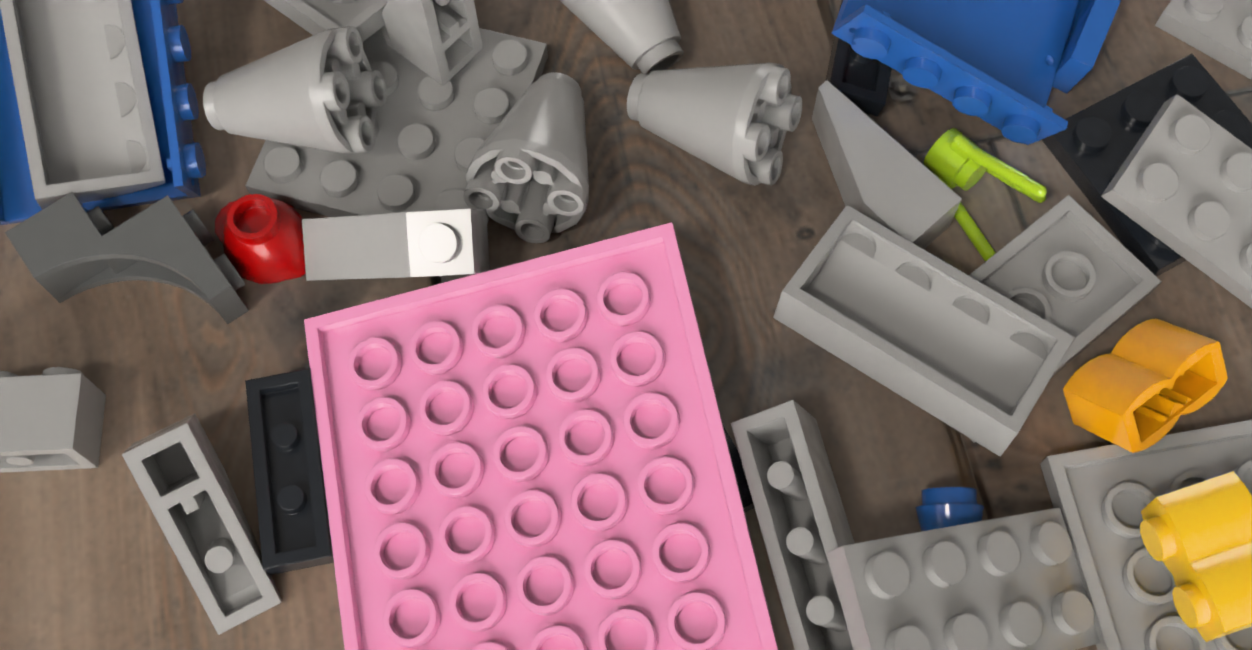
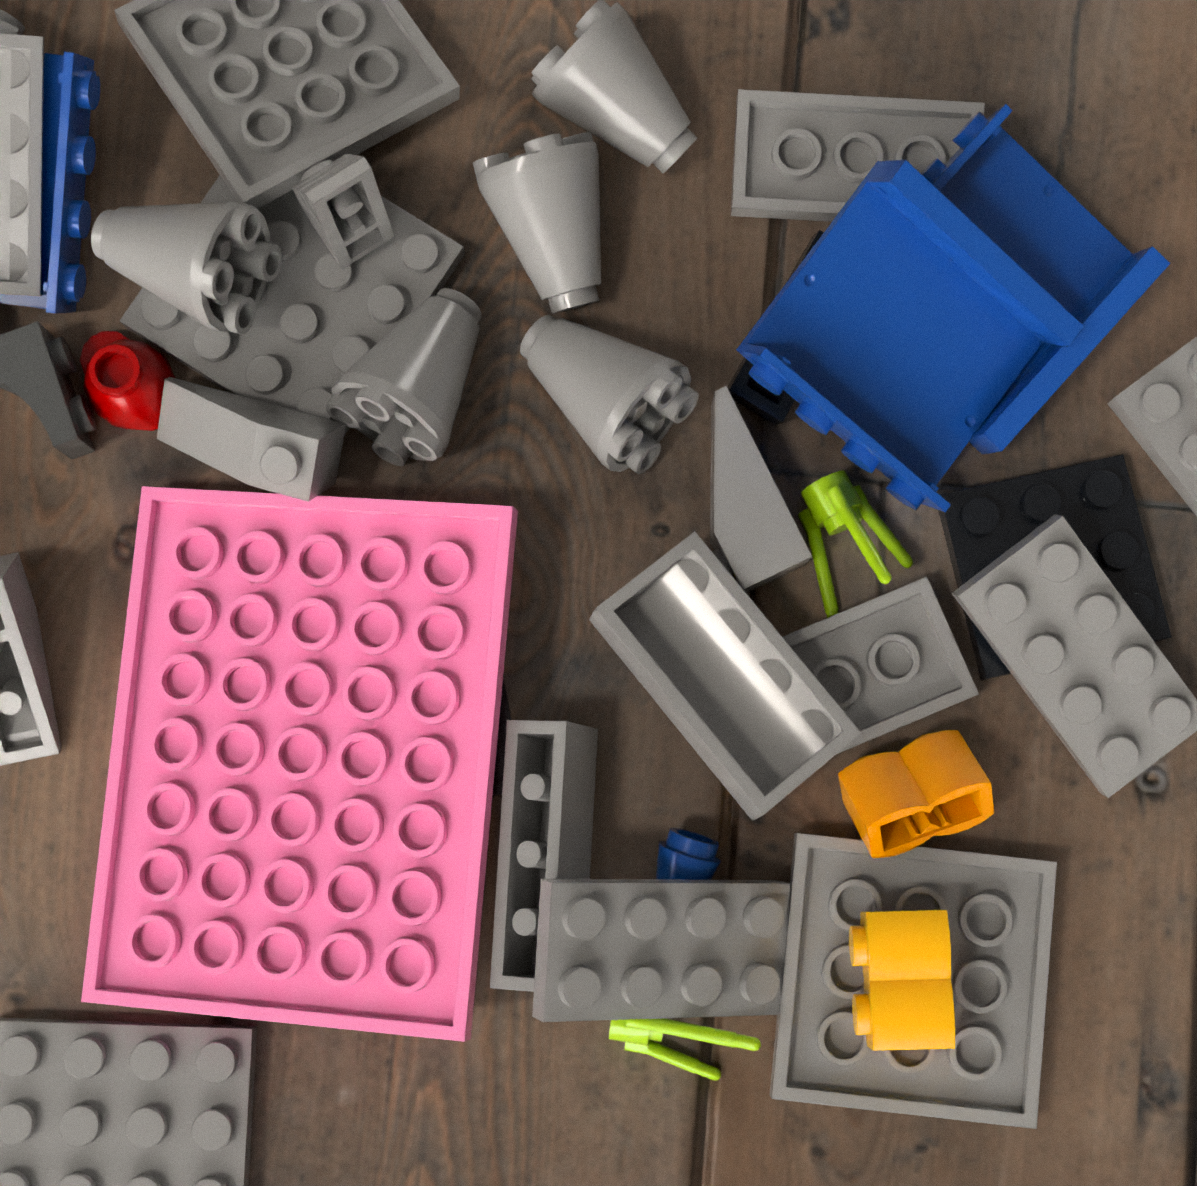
camera: 15 degrees right, 15 degrees up
black plate [245,368,334,575] -> none

